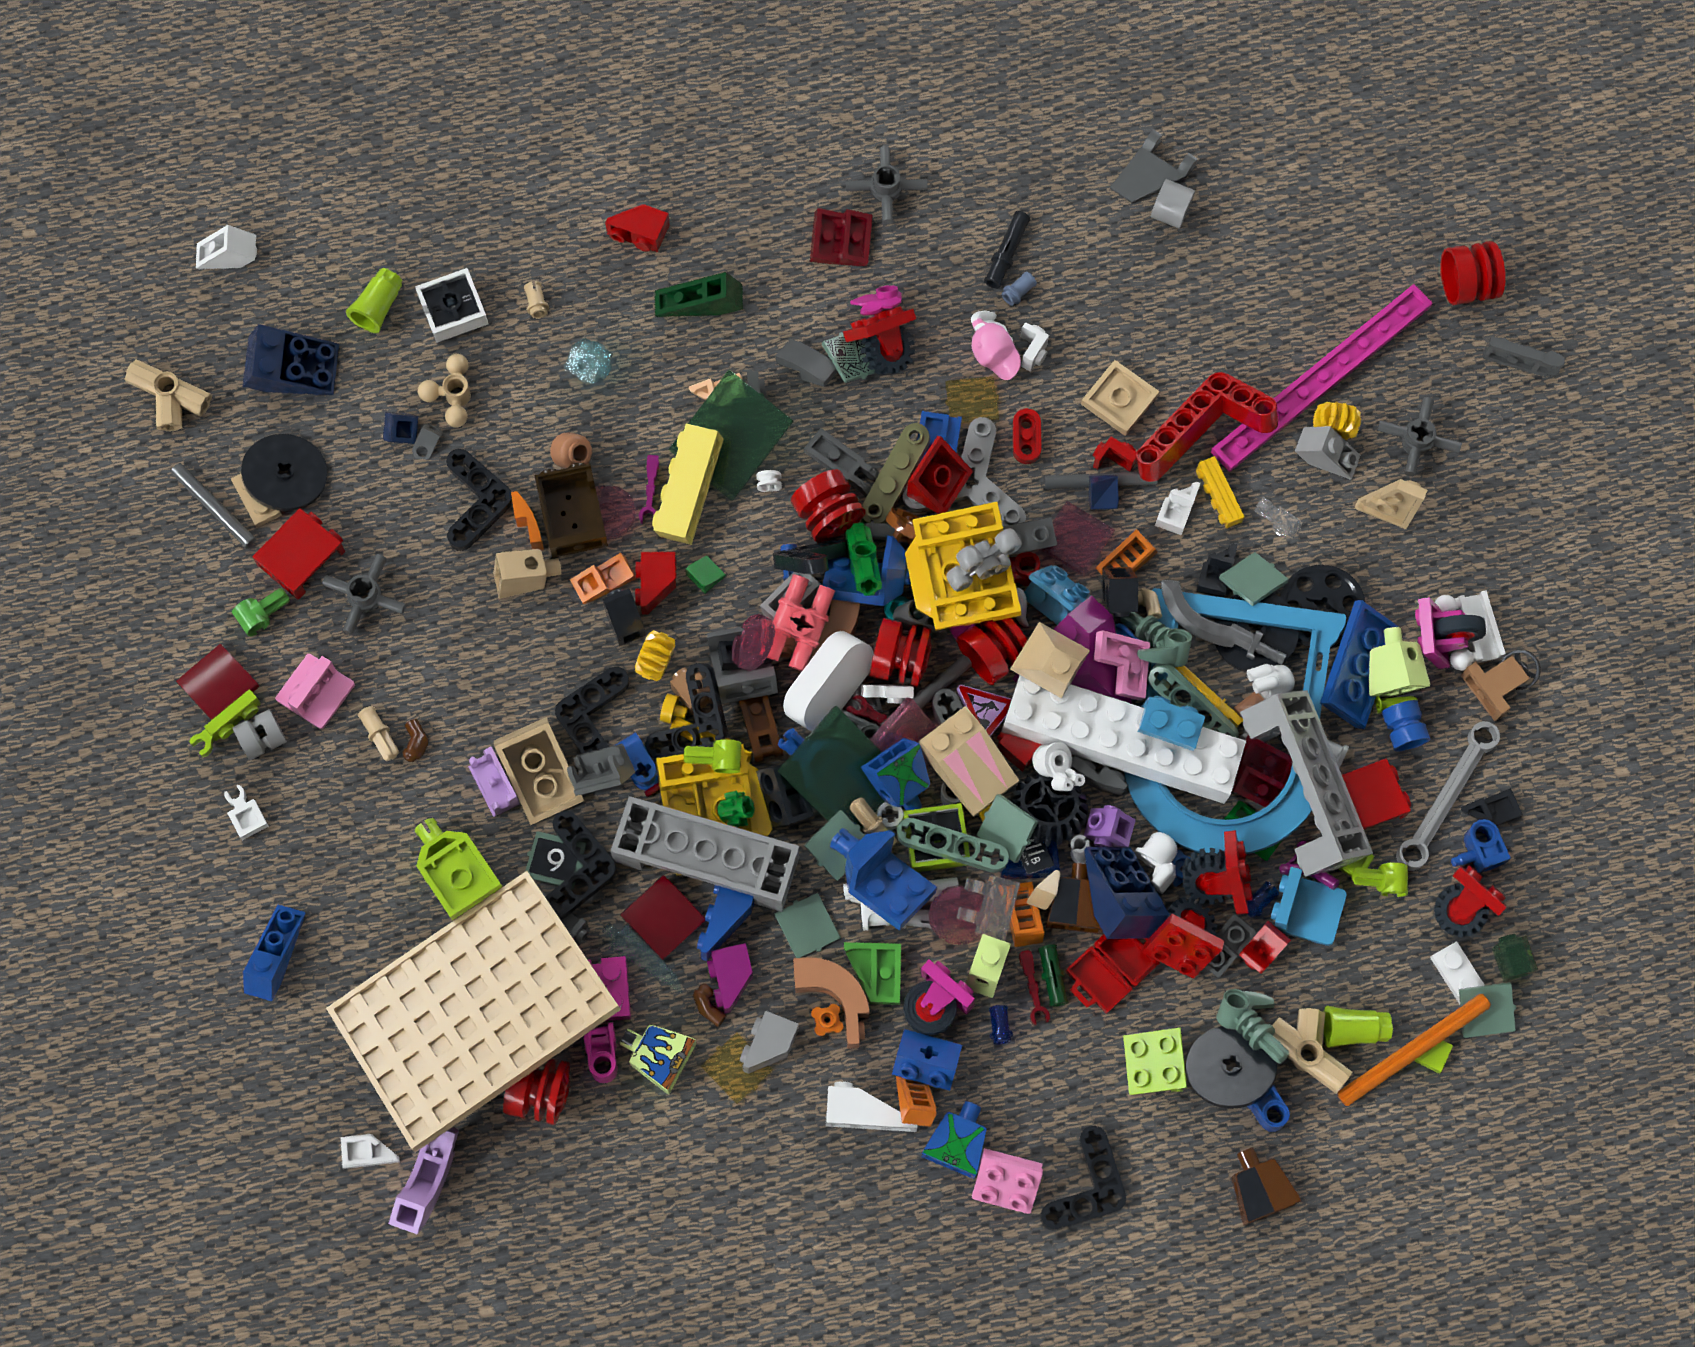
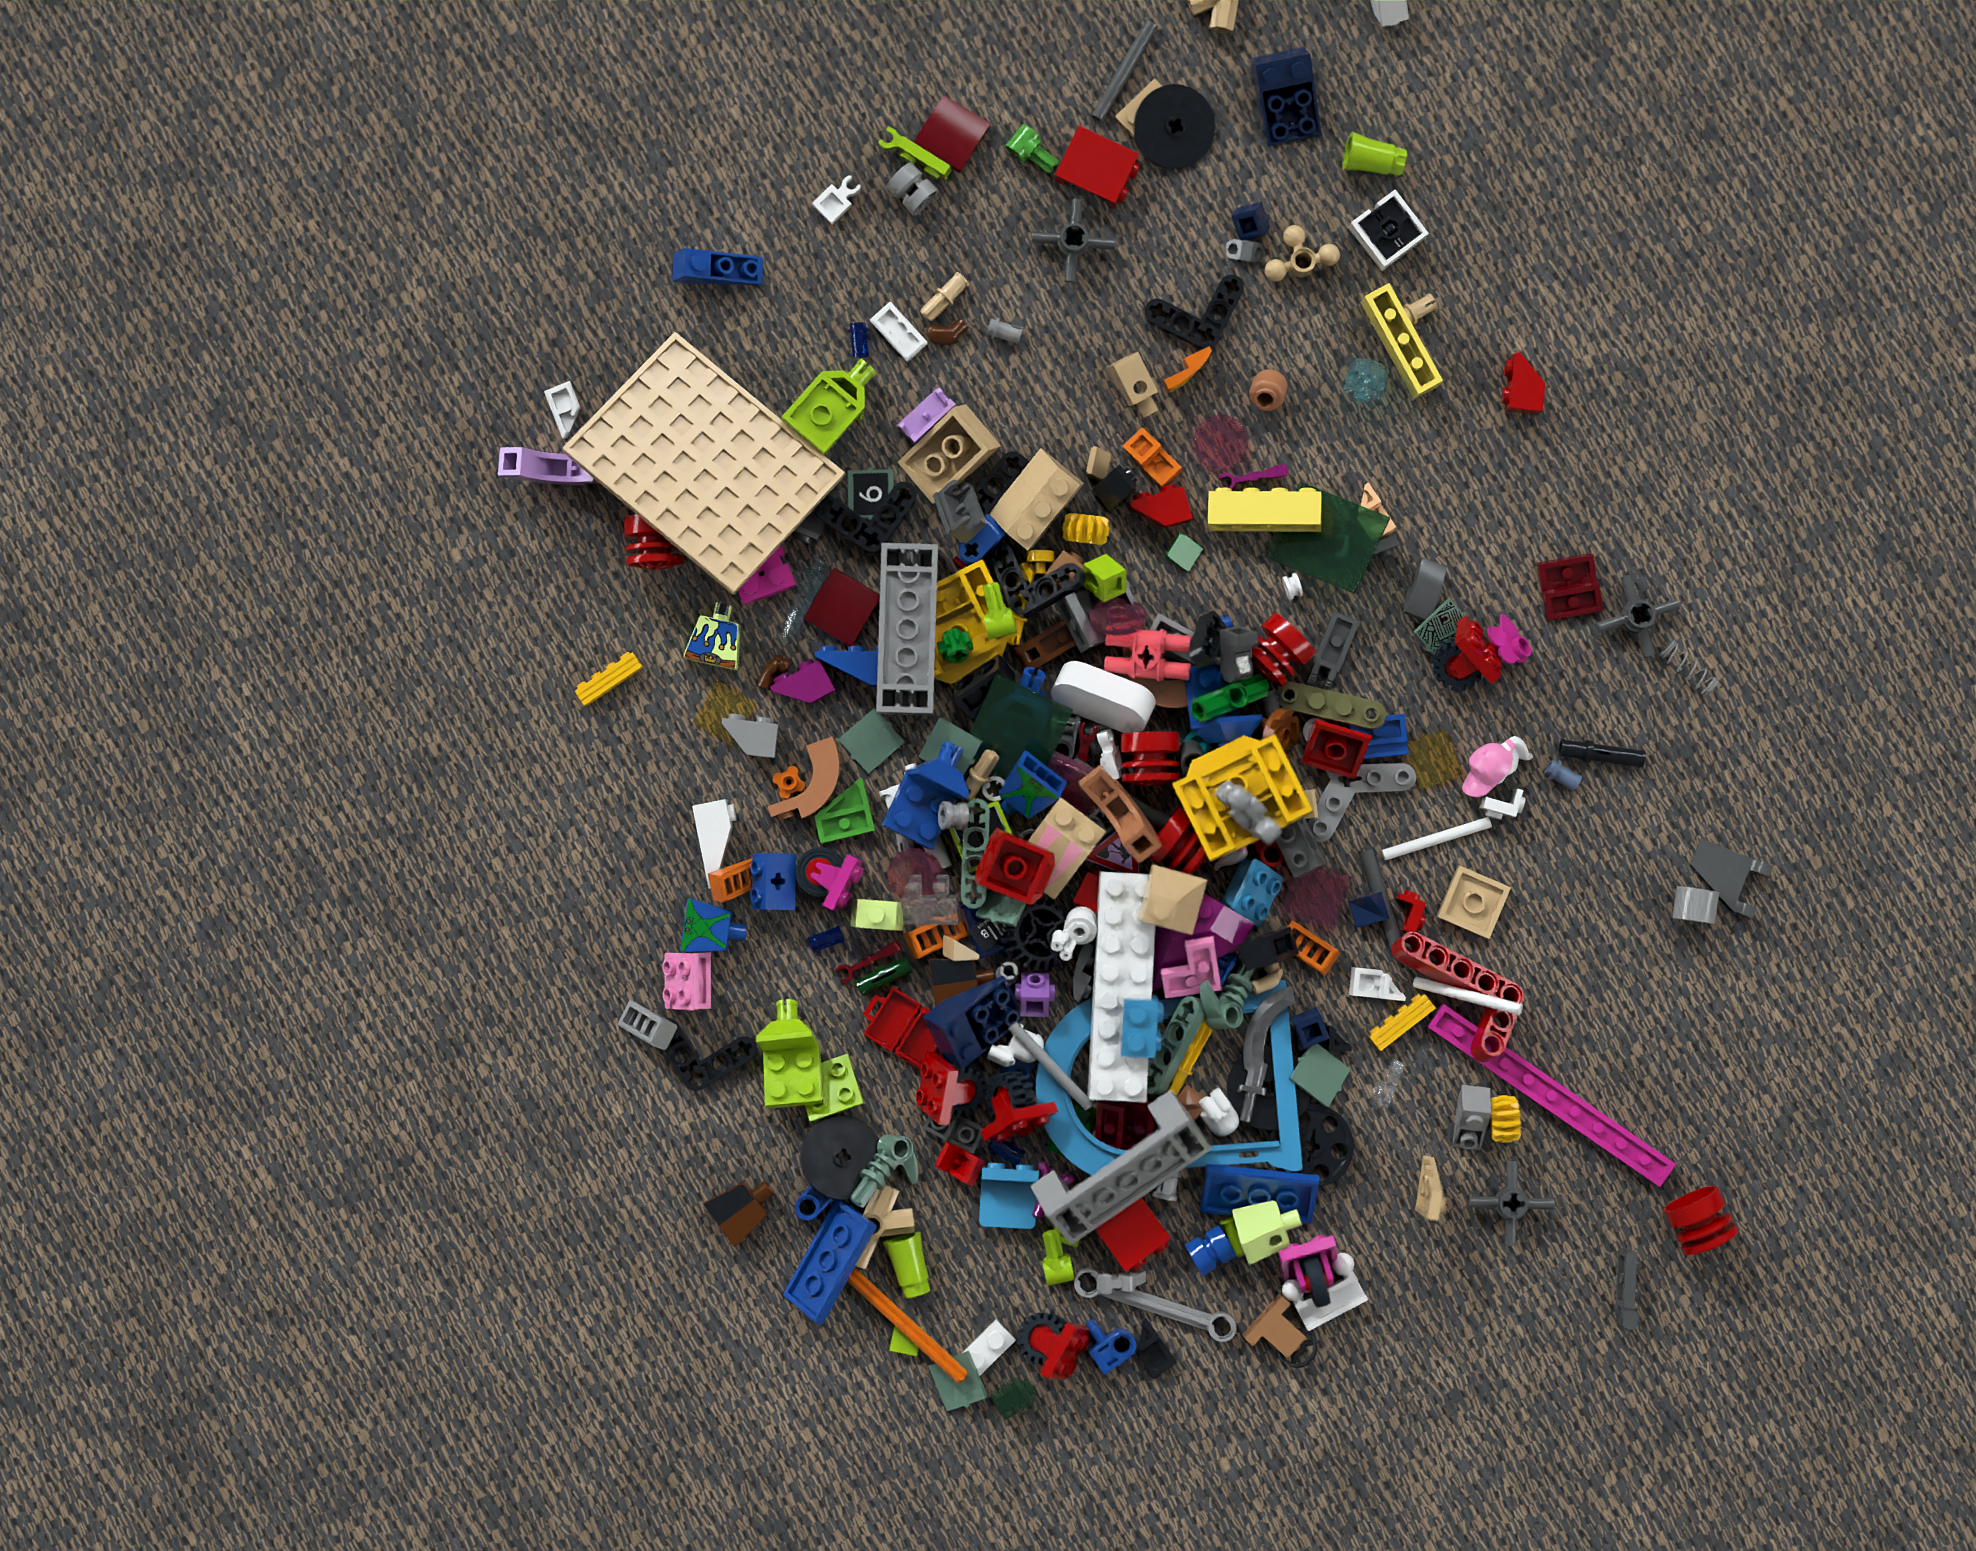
camera: 75 degrees right, 15 degrees up
bright pink bracket [275,654,355,729] -> none
dark brown piece [534,463,608,558] -> none
dark pink piece [584,1023,618,1083] -> none
dark green slope [655,272,743,317] -> none
red plate [1012,408,1042,464] -> none
none -> yellow piece [575,652,644,706]
none -> light grey slope [617,1000,677,1050]
none -> lime plate [756,999,823,1109]
none -> blue tile [783,1200,877,1325]
none -> clear blue pin [847,322,870,358]
none -> white plate [870,302,928,362]
none -> light grey wheel [938,801,969,830]
none -> red slope [974,828,1055,905]
none -> light grey pin [986,318,1023,344]
none -> tan slope [989,448,1084,550]
none -> light grey bar [1008,1022,1093,1111]
none -> nougat arch [1079,764,1162,863]
none -> lime brick [1083,554,1127,602]
none -> tan slope [1086,446,1111,480]
none -> light grey piece [1097,1269,1146,1294]
none -> dark grey leg [1220,626,1258,683]
none -> dark blue slope [1291,1007,1330,1049]
none -> light yellow brick [1361,283,1443,399]
none -> white bar [1382,817,1492,861]
none -> white bar [1413,977,1522,1015]
none -> light grey piece [1659,640,1719,697]

